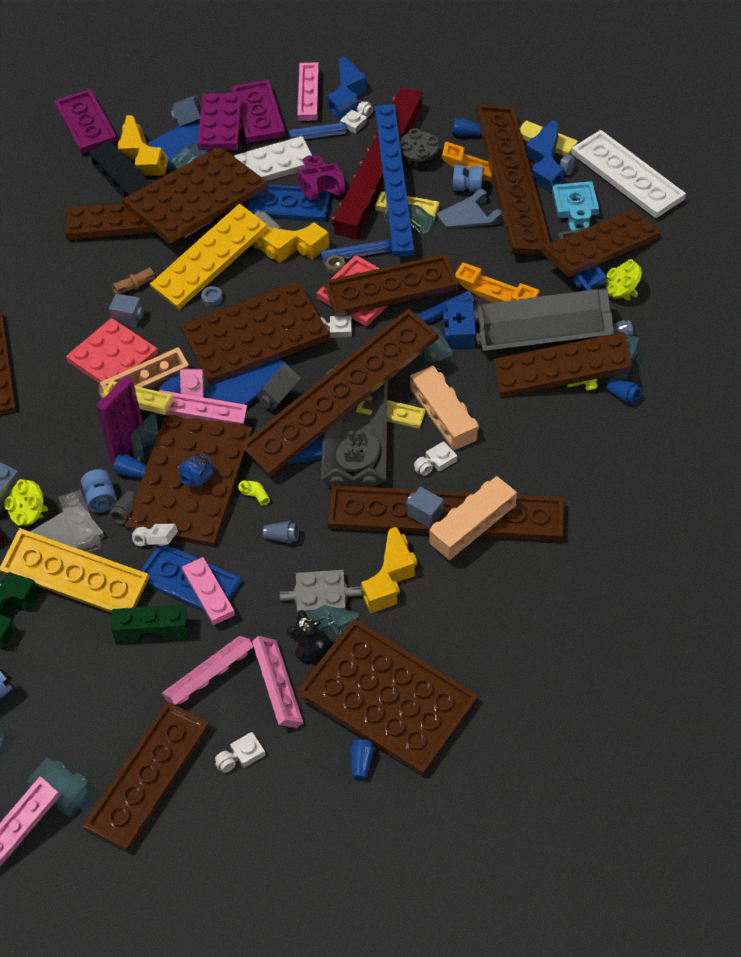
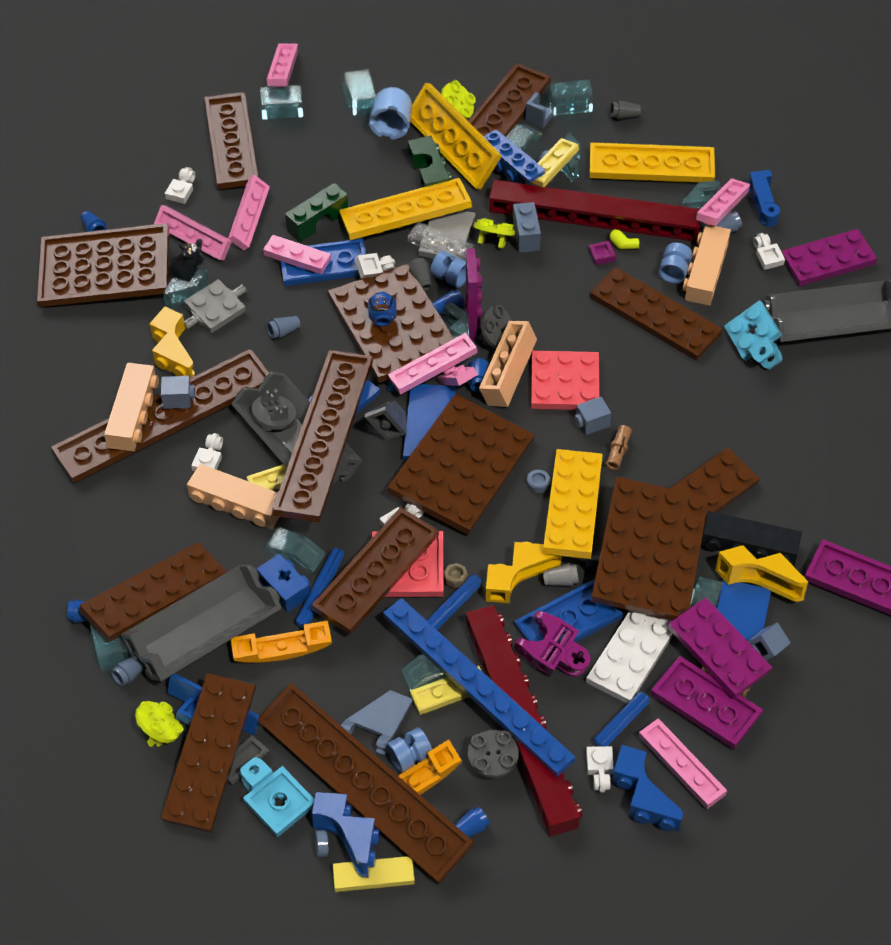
camera: 140 degrees right, 0 degrees up
light yellow tile [102,381,174,415] -> none
neon yellow arm [238,480,270,506] -> none
white plate [571,130,686,218] -> none

